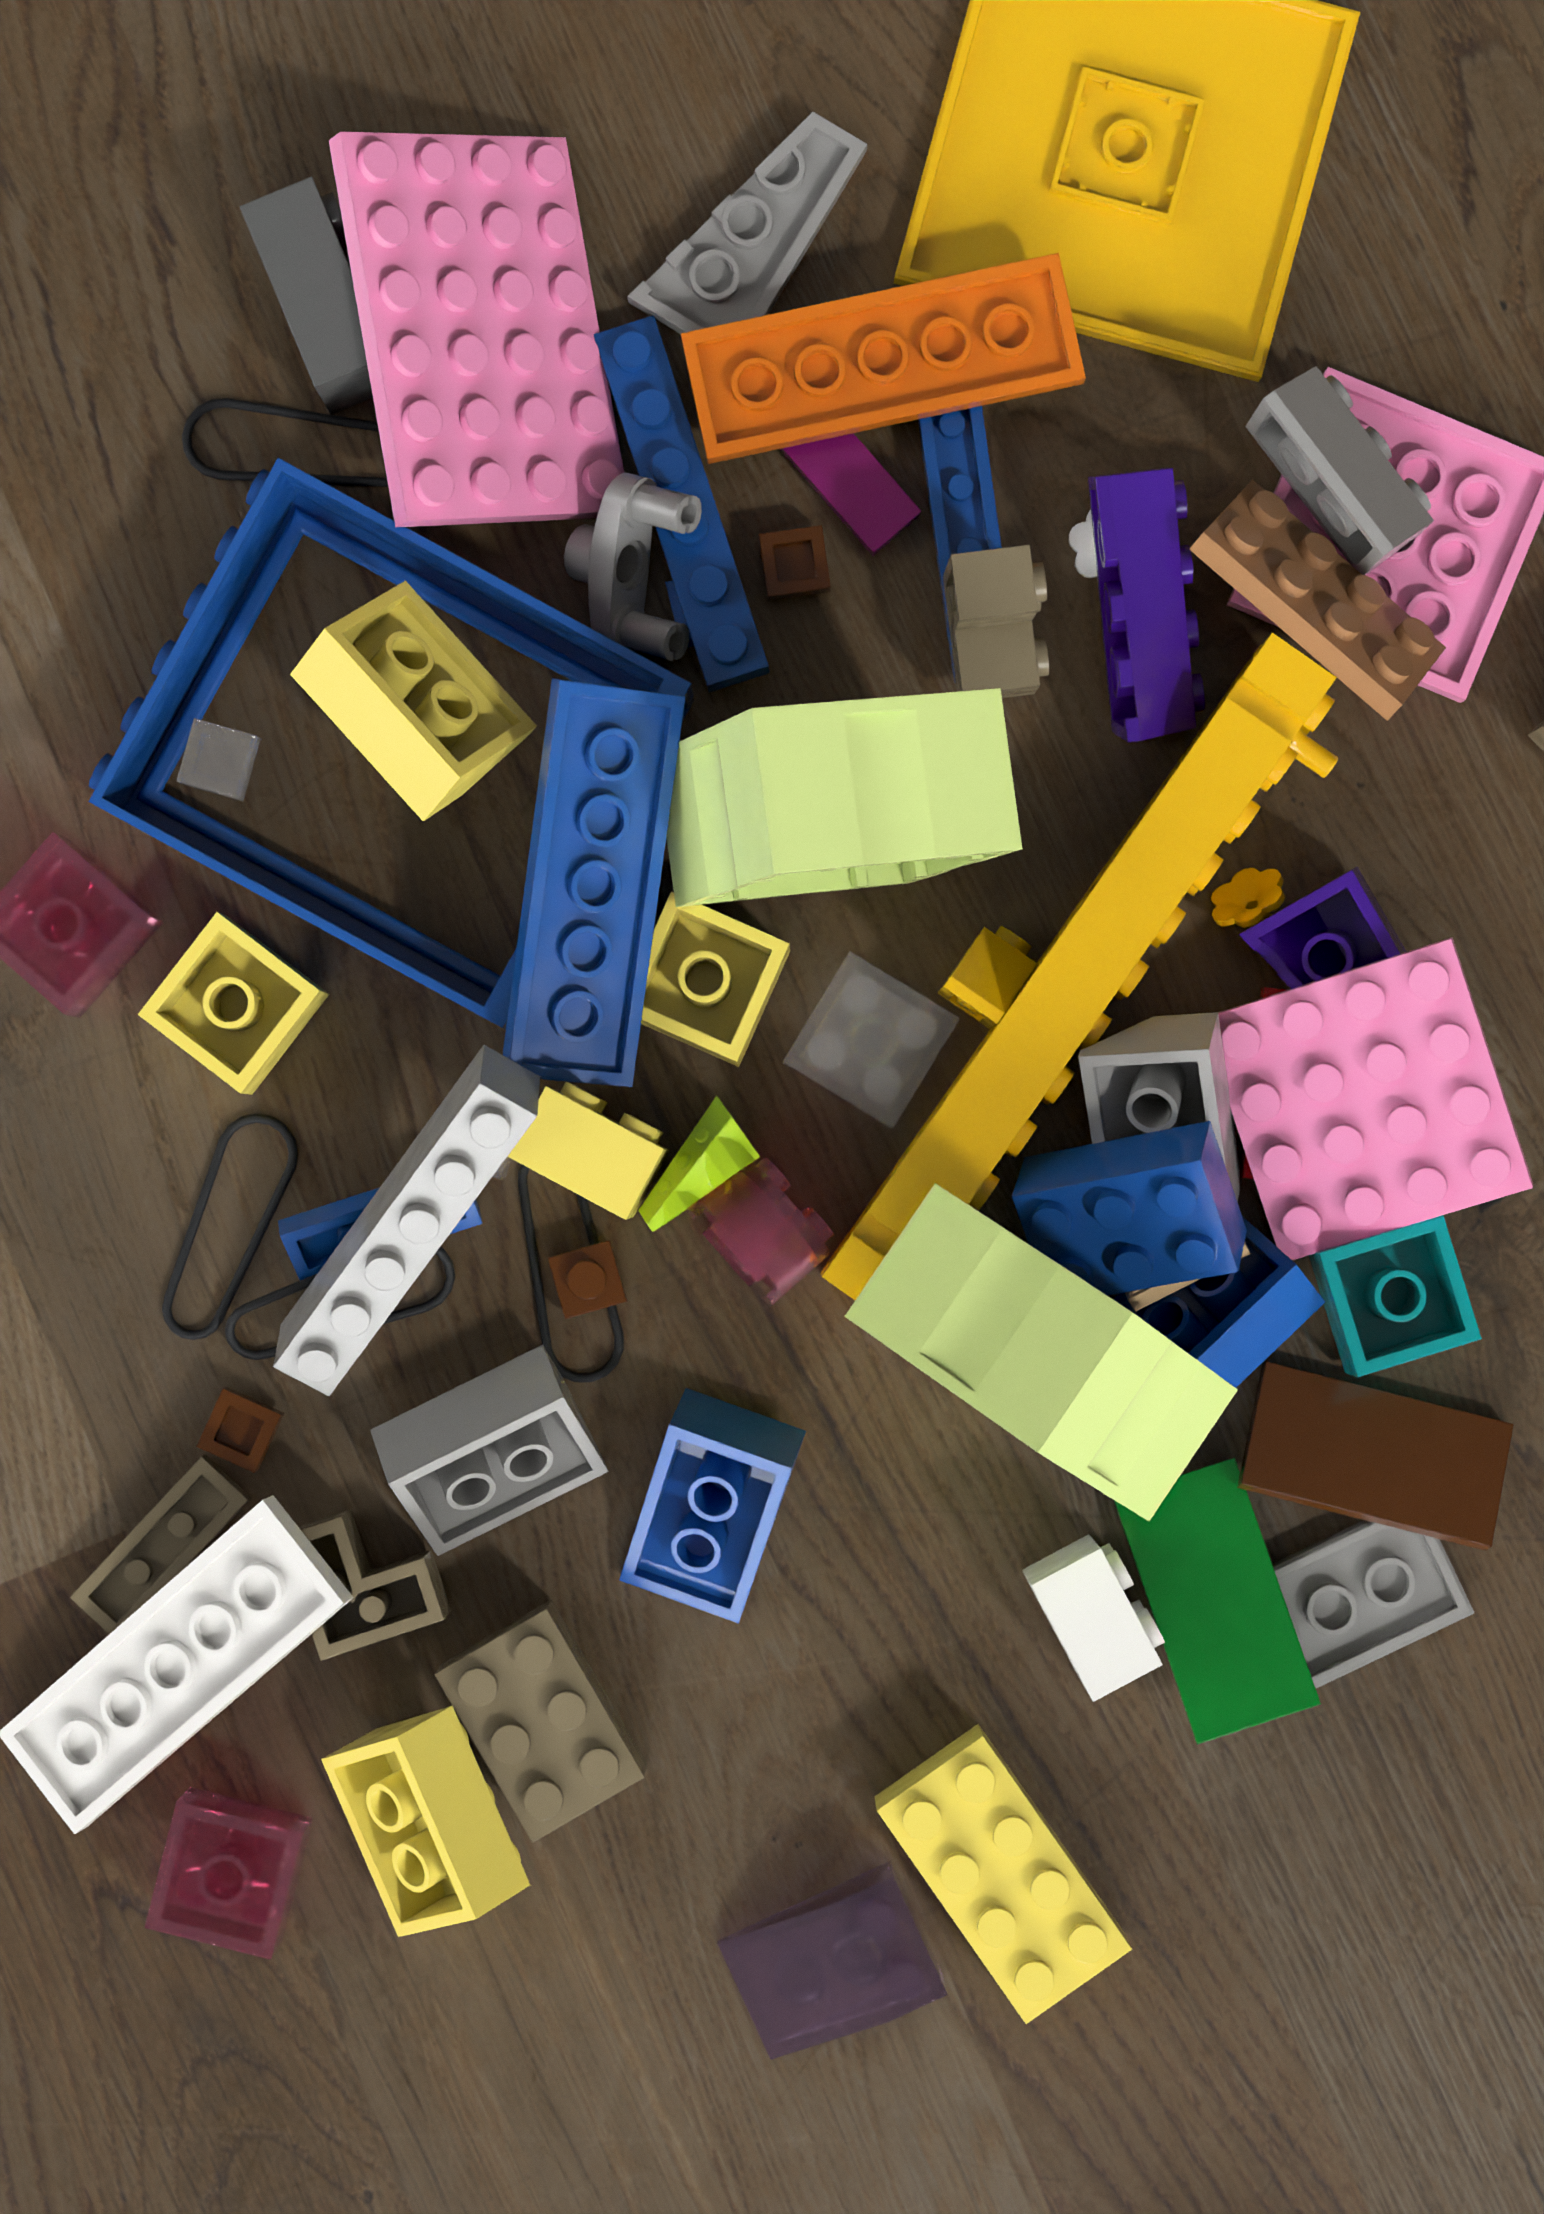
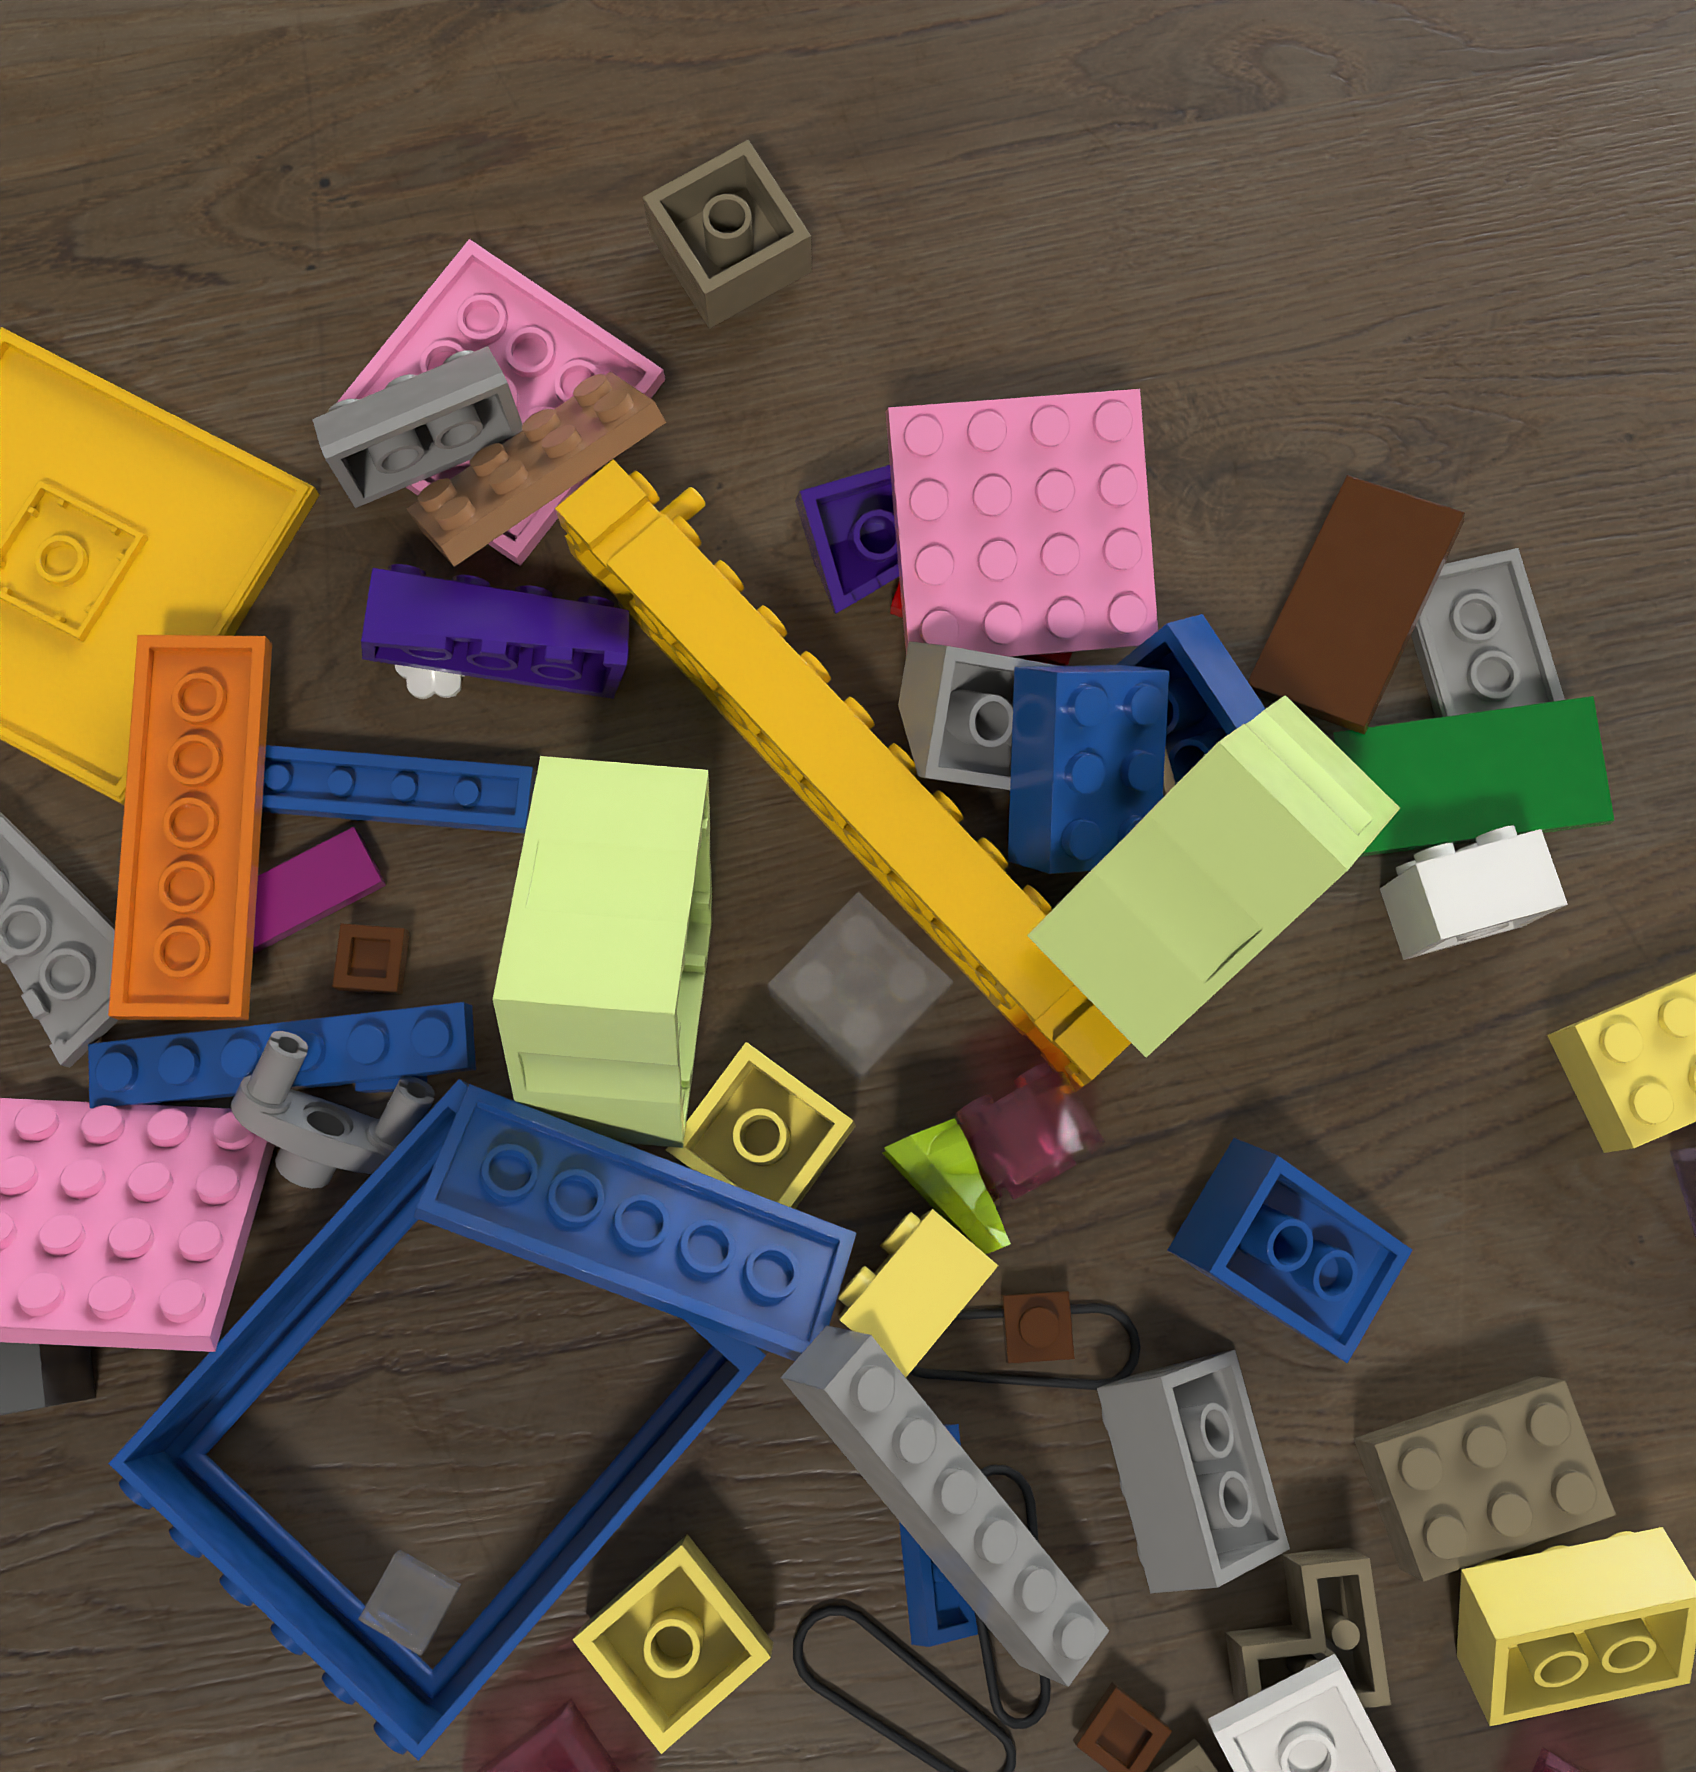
camera: 80 degrees left, 10 degrees down
black piece [182,398,388,487] -> none
light yellow slope [290,580,537,821] -> none
yellow slope [938,926,1037,1029] -> none
dark tan brick [942,545,1049,698] -> none
yellow plant [1211,867,1285,928] -> none
teal brick [1309,1215,1482,1377] -> none

